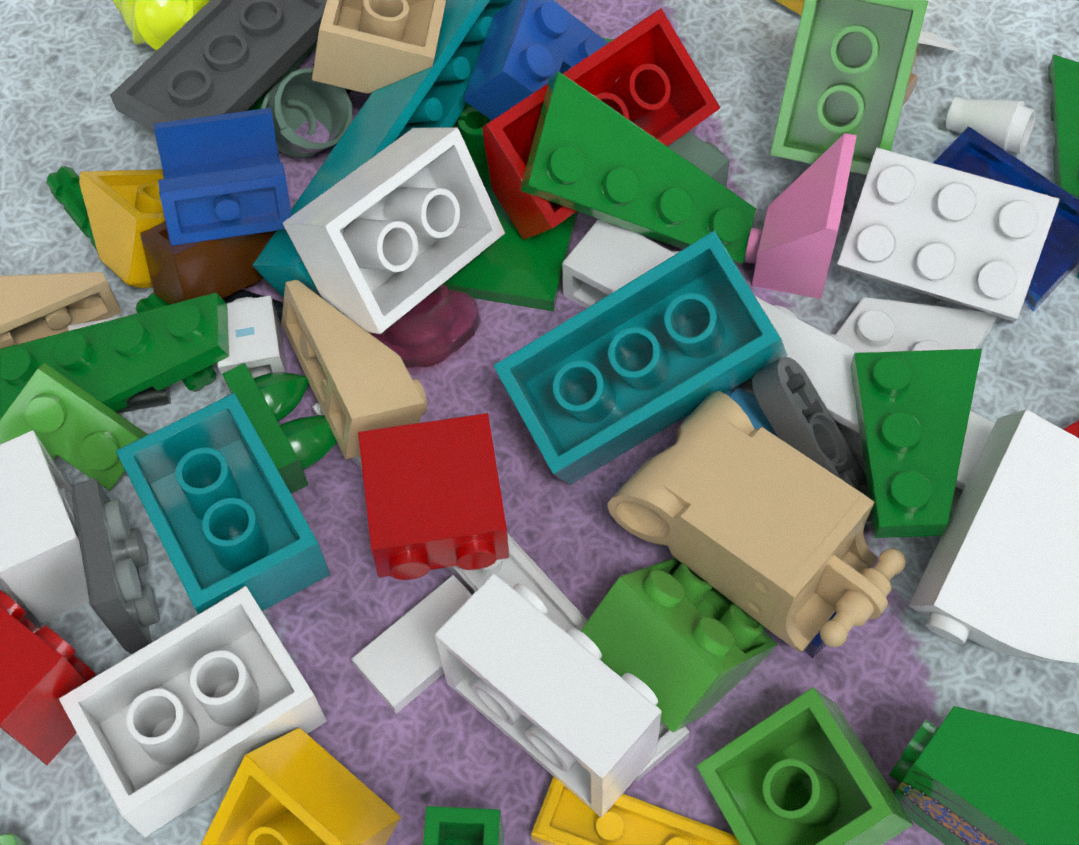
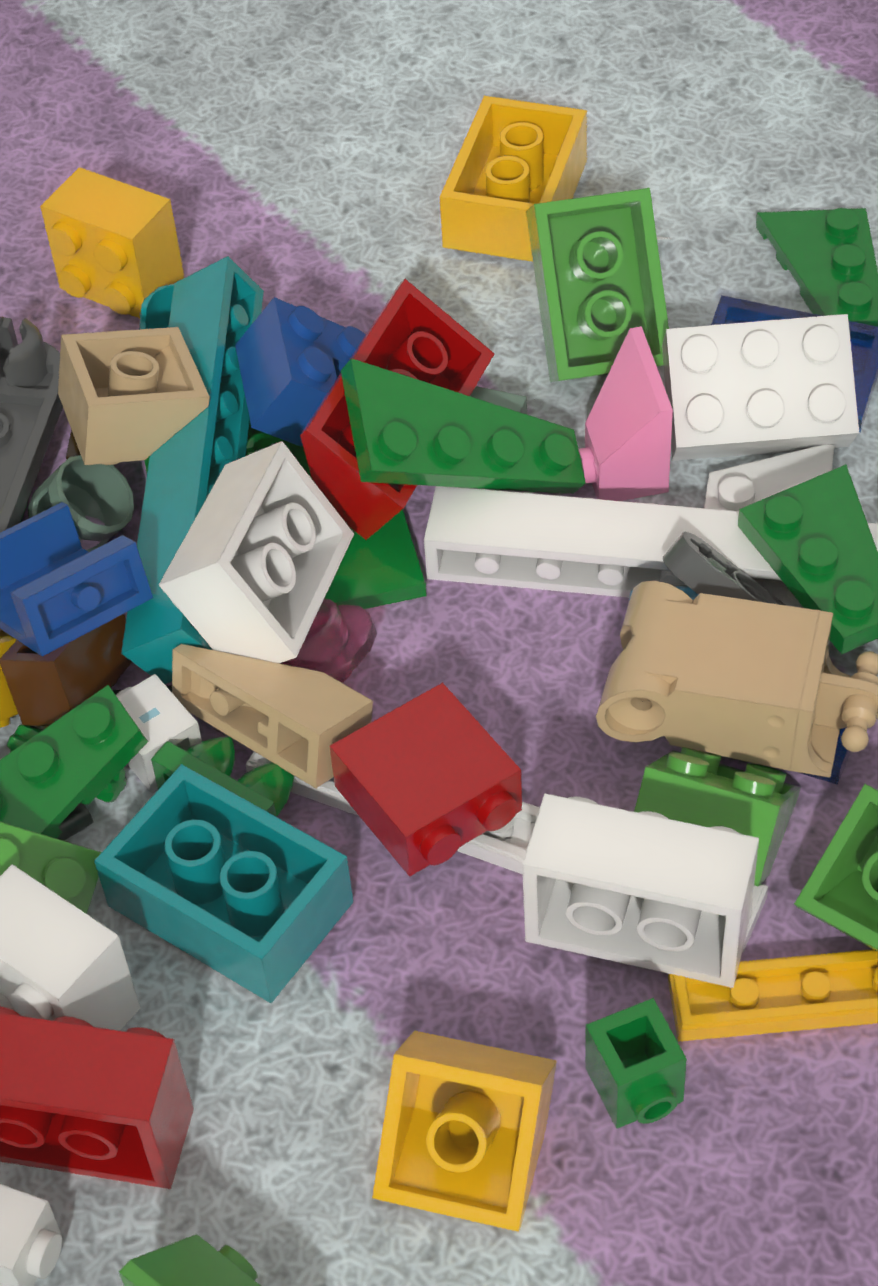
camera: 25 degrees left, 10 degrees down
white brick [59,586,327,837] -> none
dark grey piece [71,478,159,654] -> none
white tile [351,575,472,714] -> none
teal brick [493,231,788,485] -> none
white cone [946,97,1036,156] -> none

